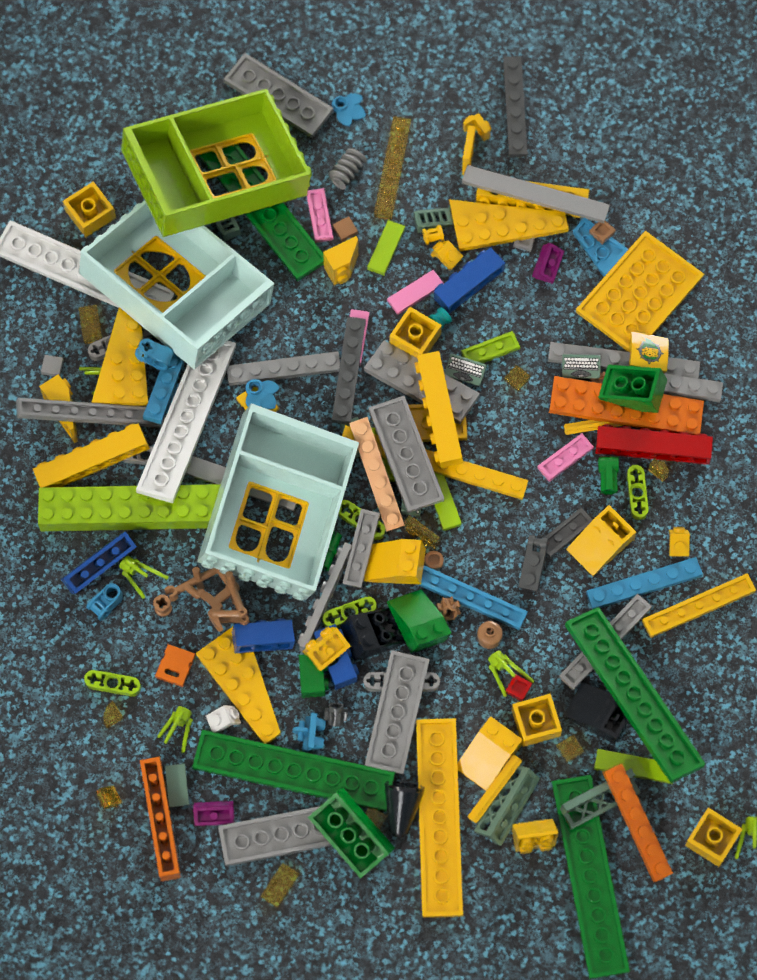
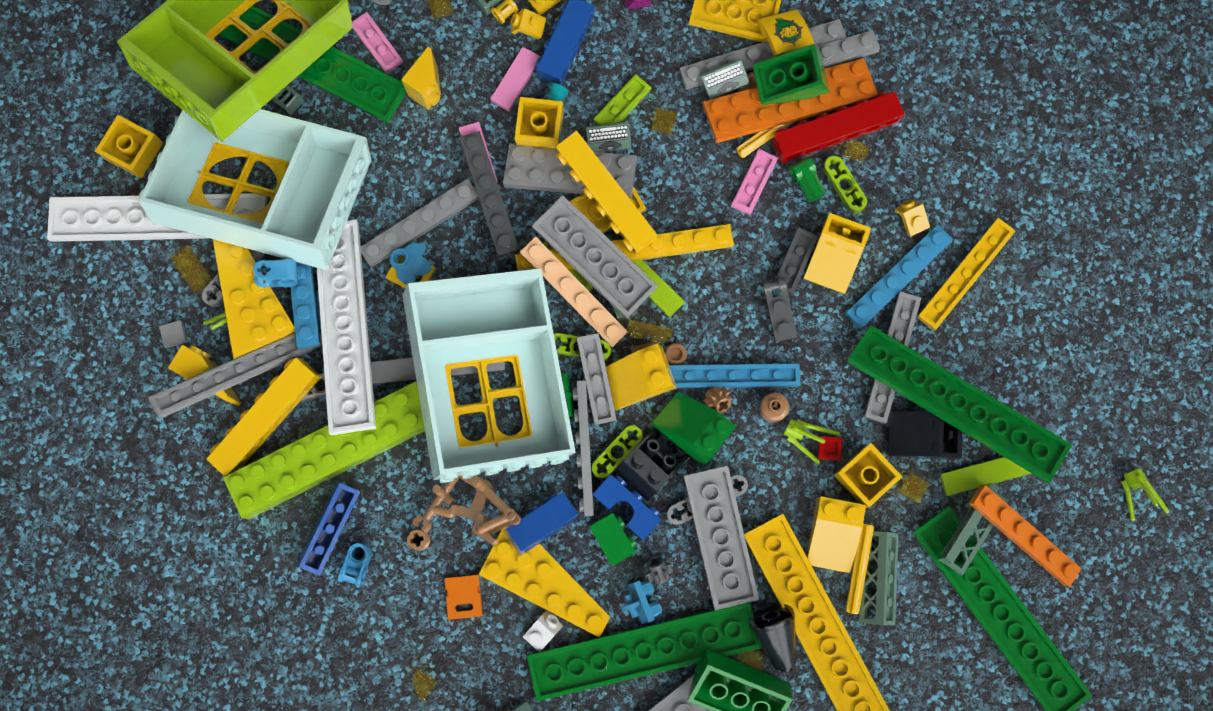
camera: 25 degrees left, 10 degrees up
lime beam [84,670,141,697] -> none
lime plant [119,556,169,599] -> none
lime plant [157,706,193,753] -> none
yellow bracket [302,627,351,671] -> none
medium nougat tile [333,217,358,242] -> none
lime tile [367,220,405,276] -> none
yellow slope [512,819,558,854] -> none
yellow brick [685,808,742,867] -> none

